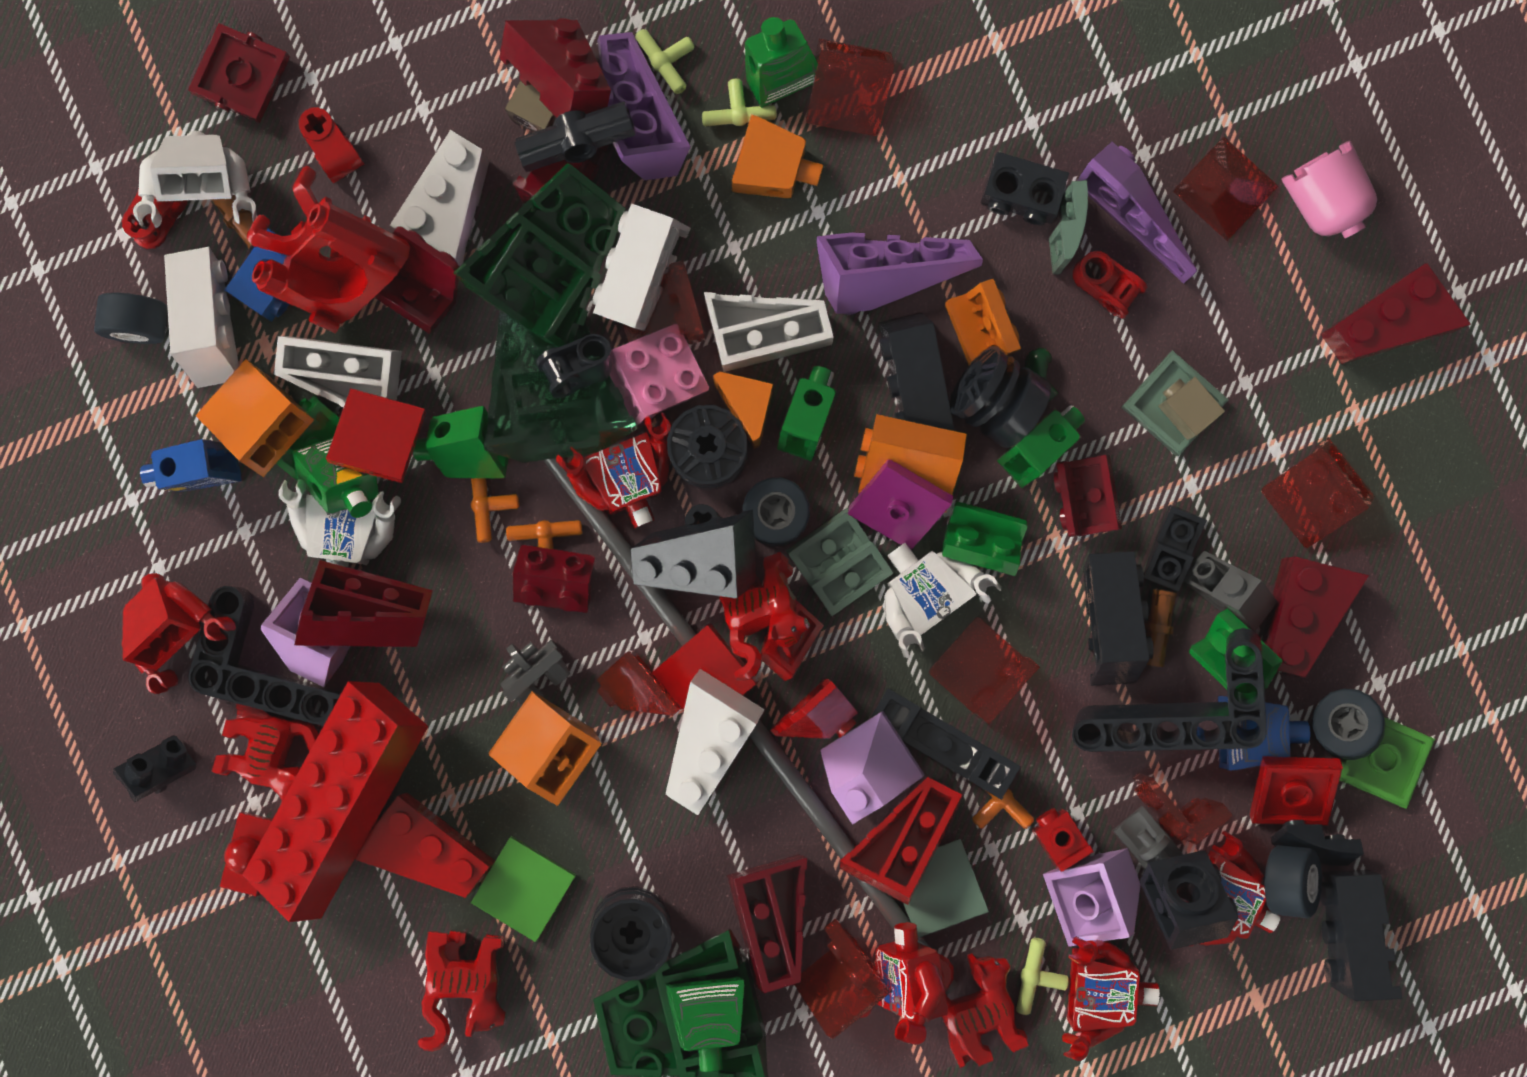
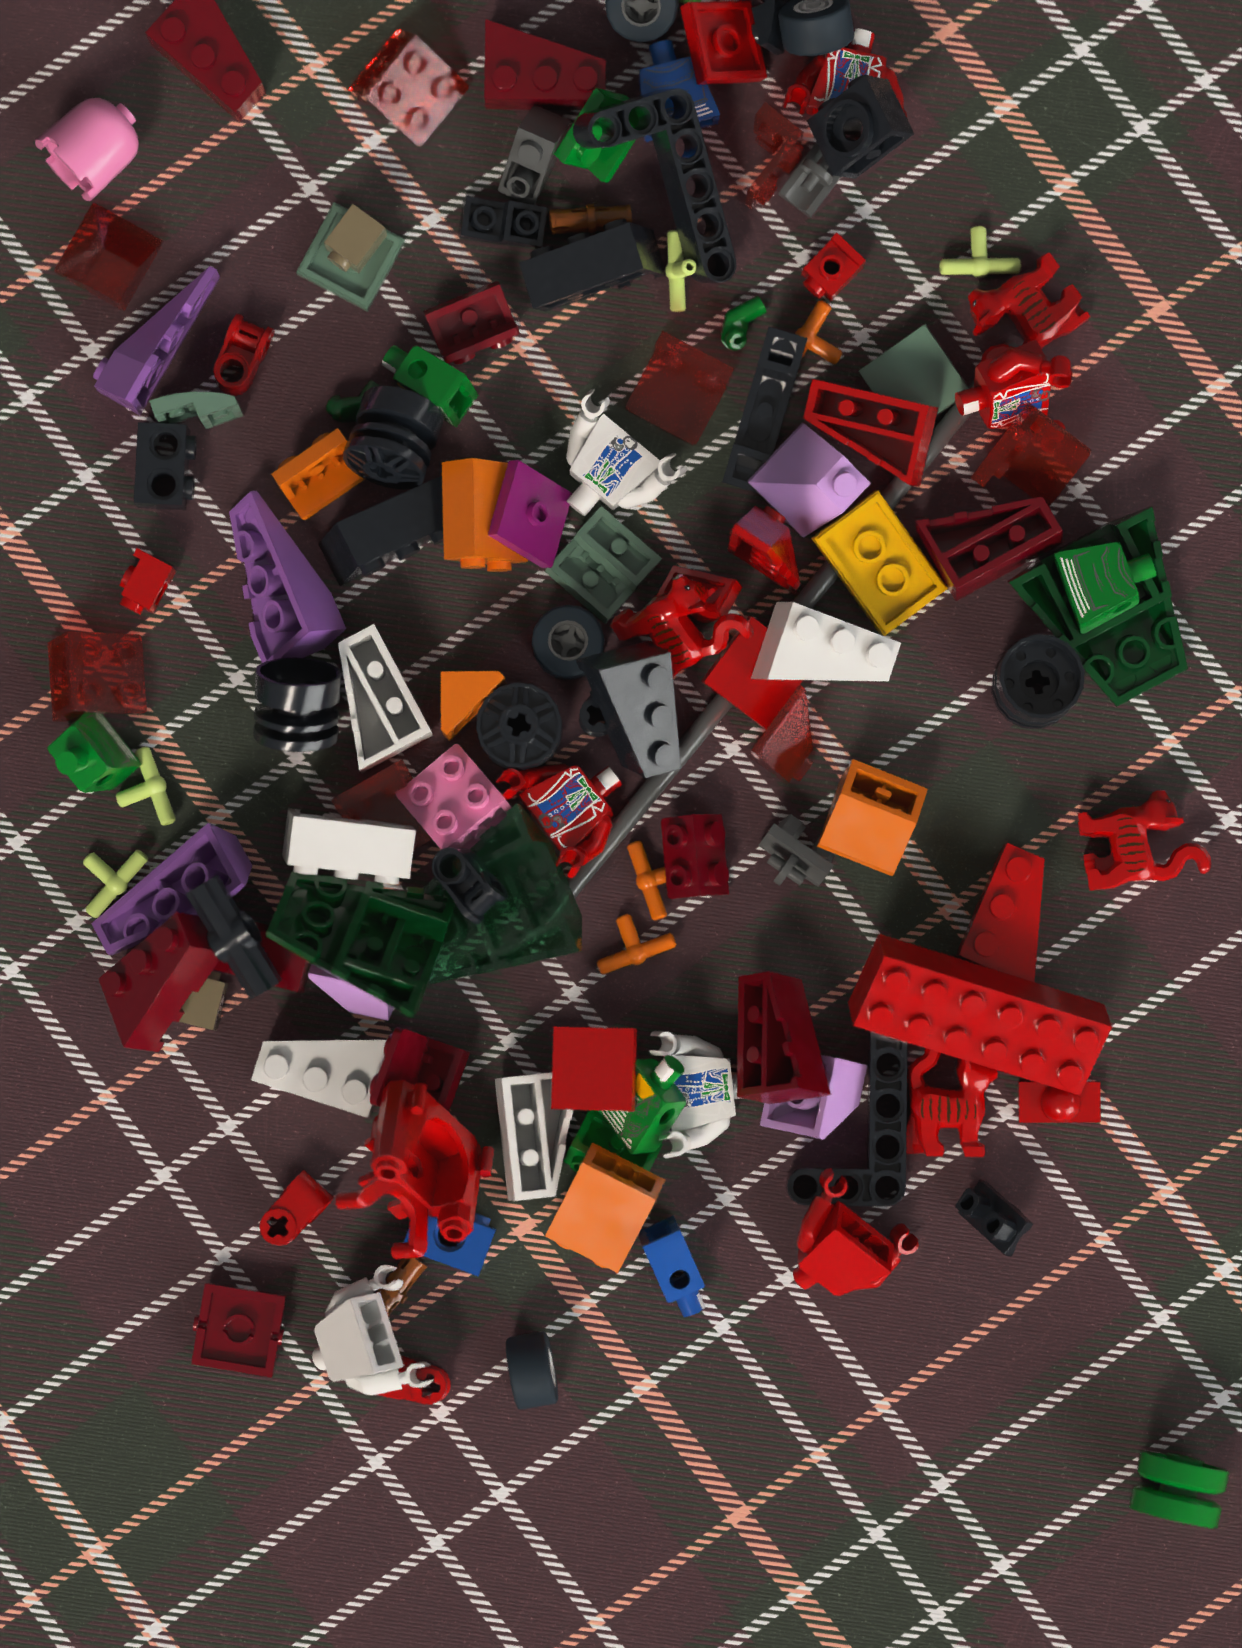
camera: 105 degrees left, 0 degrees up
white wedge [164,247,239,388] -> none
green torso [413,406,510,478] -> none
bright green tile [471,836,576,942] -> none
orange torso [732,114,823,198] -> none
green torso [777,366,836,461] -> none
green bracket [942,502,1028,576] -> none
lavender slope [1043,848,1141,947] -> none
red torso [1062,936,1160,1061] -> none
none -> red brick [119,548,177,615]
none -> black wheel [253,657,341,752]
none -> yellowish green piece [665,230,697,312]
none -> green arm [720,295,767,351]
none -> yellow tile [811,490,948,636]

